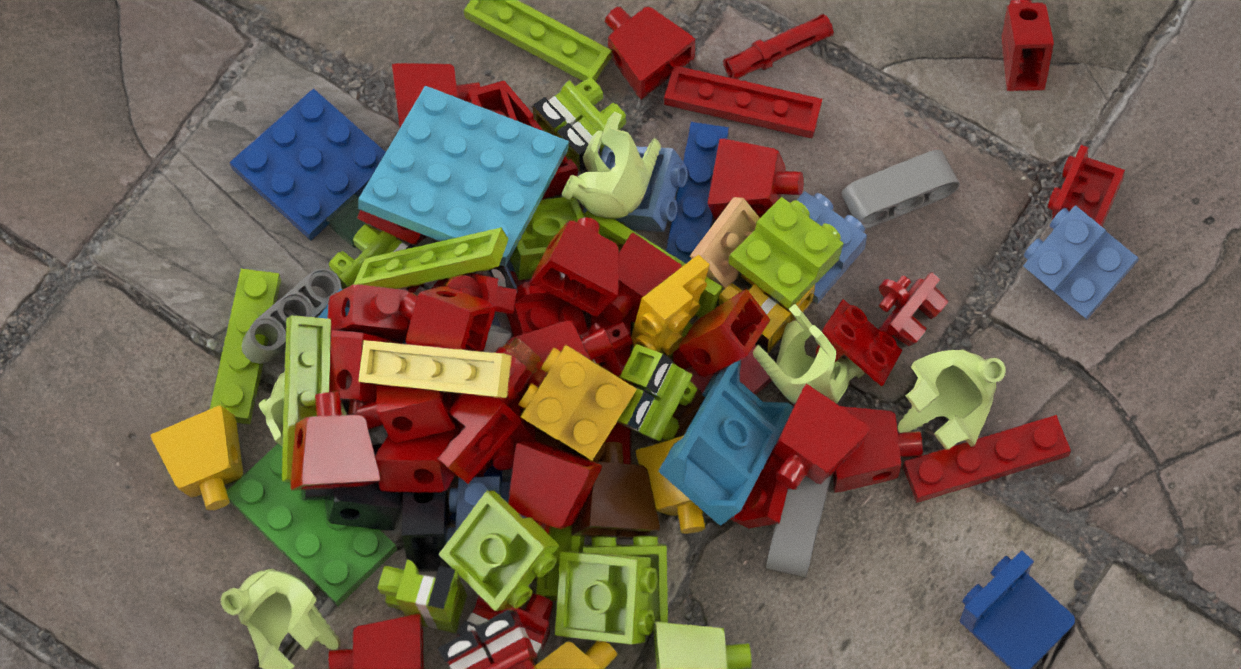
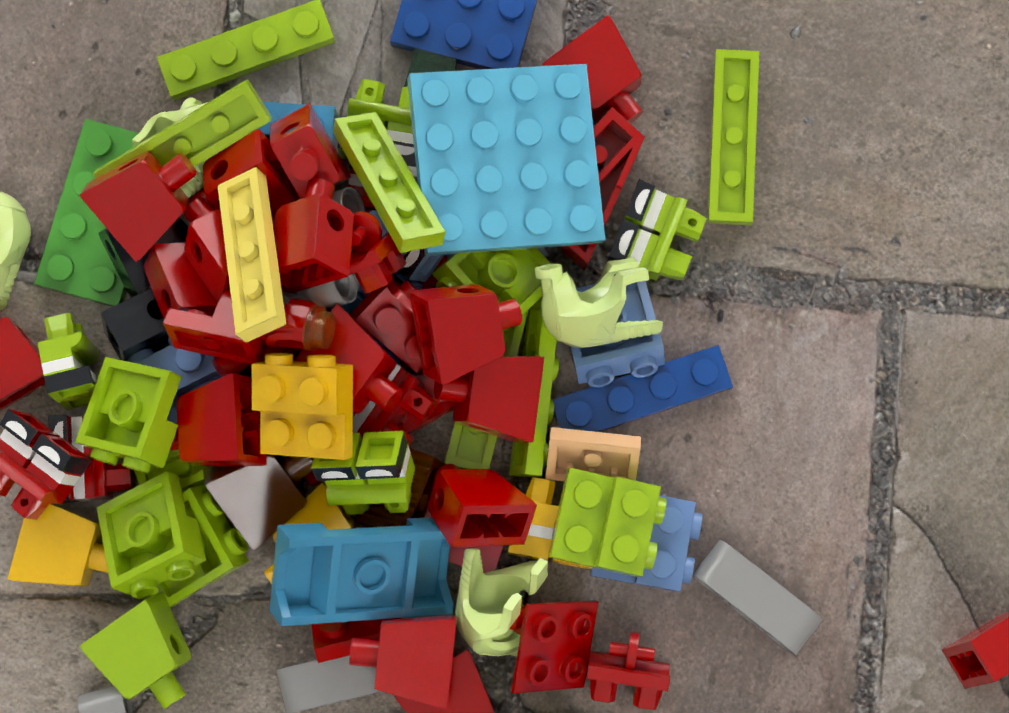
camera: 65 degrees right, 15 degrees up
yellow torso [150,405,243,510] -> none
light grey beam [241,268,341,364] -> none
red torso [605,6,695,100] -> none
yellow plate [631,254,710,355] -> none
red plate [664,65,822,139] -> none
red torso [707,139,804,221] -> none
red pin [723,14,834,79] -> none

